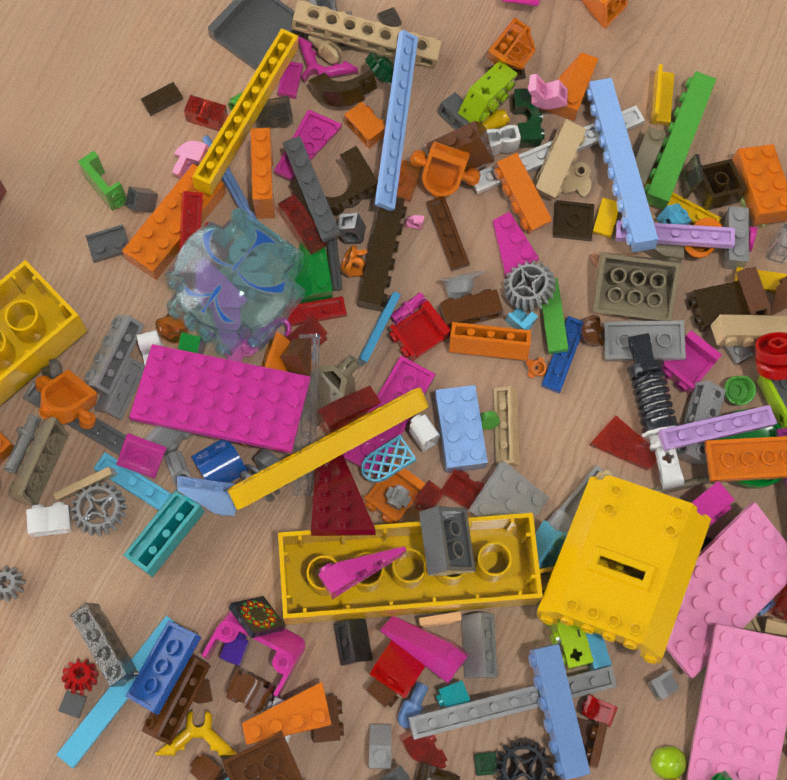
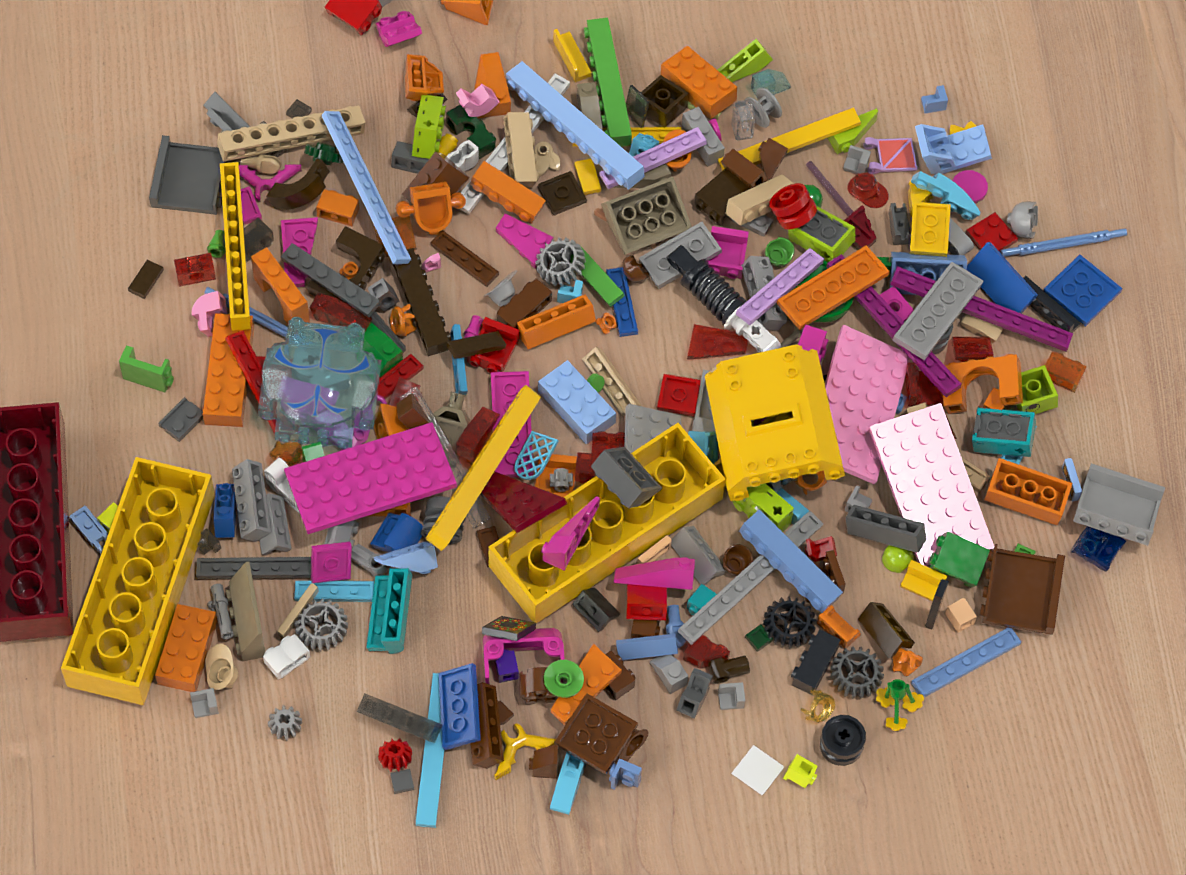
camera: 30 degrees left, 10 degrees down
orange piece [35,369,97,429] -> none
dark grey panel [125,186,158,212] -> none
white brick [409,414,440,452] -> none
none -> blue slope [214,483,236,538]
none -> orange plate [340,262,360,280]
none -> dark brown tile [447,331,506,359]
none -> reddish brown tile [476,526,499,567]
none -> bright green dish [544,660,584,698]
none -> medium blue tile [616,634,678,660]
none -> red plate [657,374,701,417]
none -> reddish brown hair [722,544,753,576]
none -> dark grey brick [845,505,927,553]

